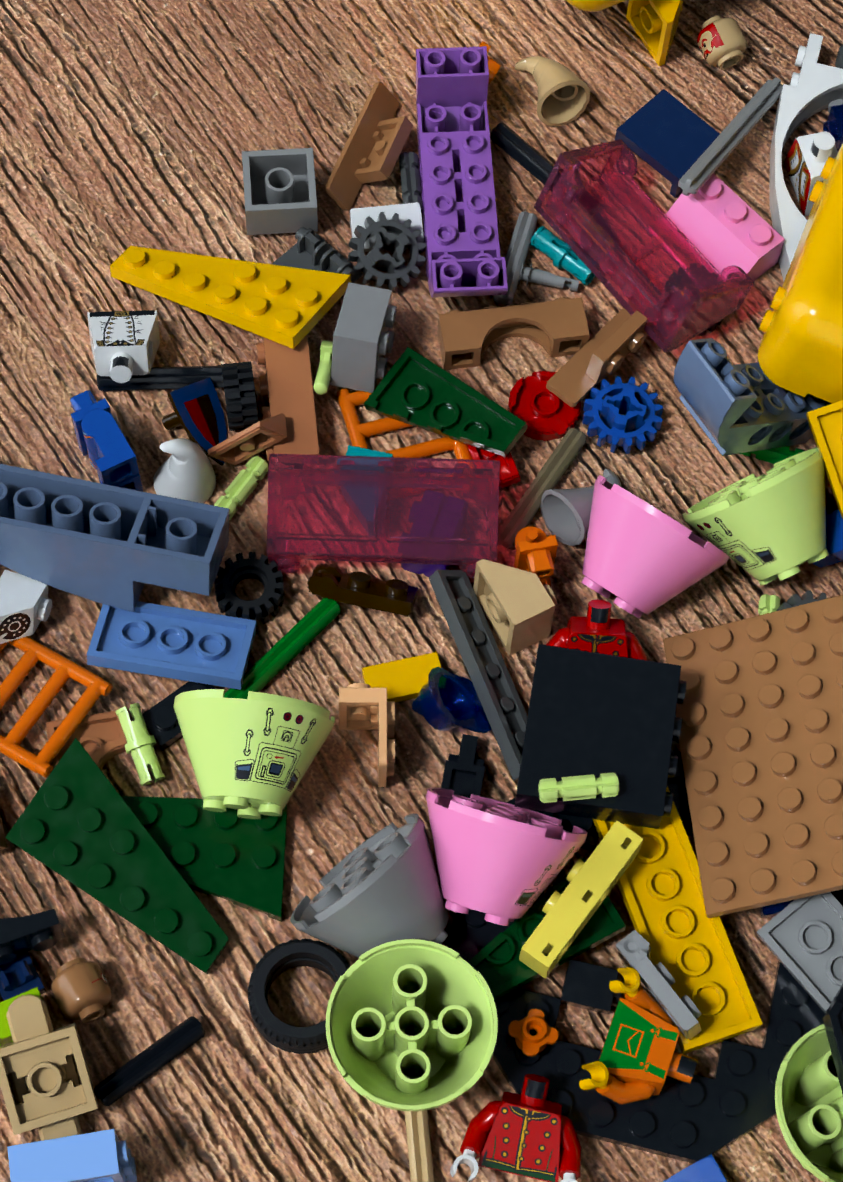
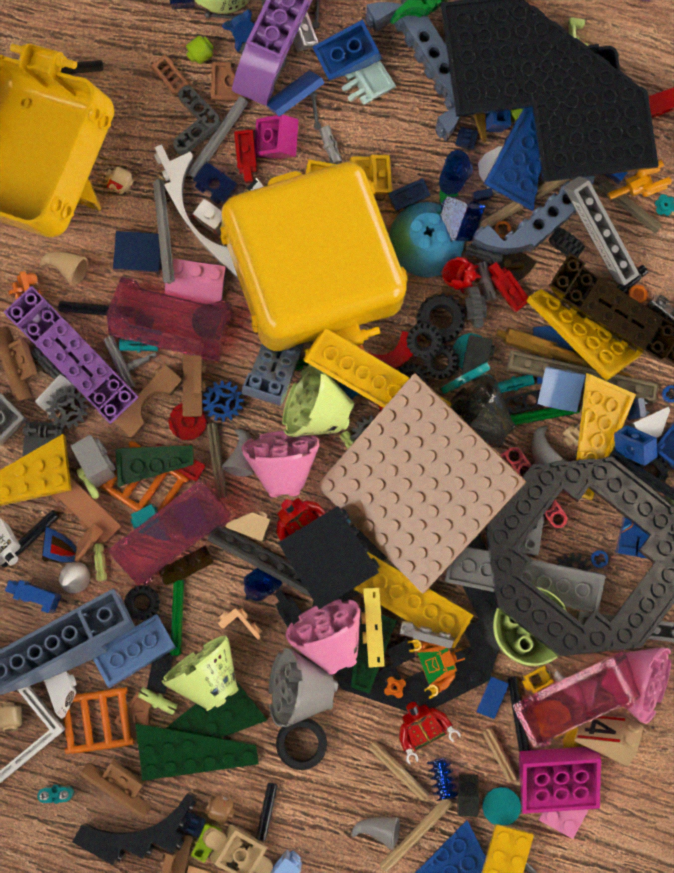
camera: 40 degrees left, 20 degrees up
black tyre [221,361,258,431] -> none
yellowish green cone [325,939,498,1111] -> none
yellow tile [362,652,446,703] -> none
orange hips [514,526,558,587] -> none
yellowish green axle [538,772,620,803] -> none

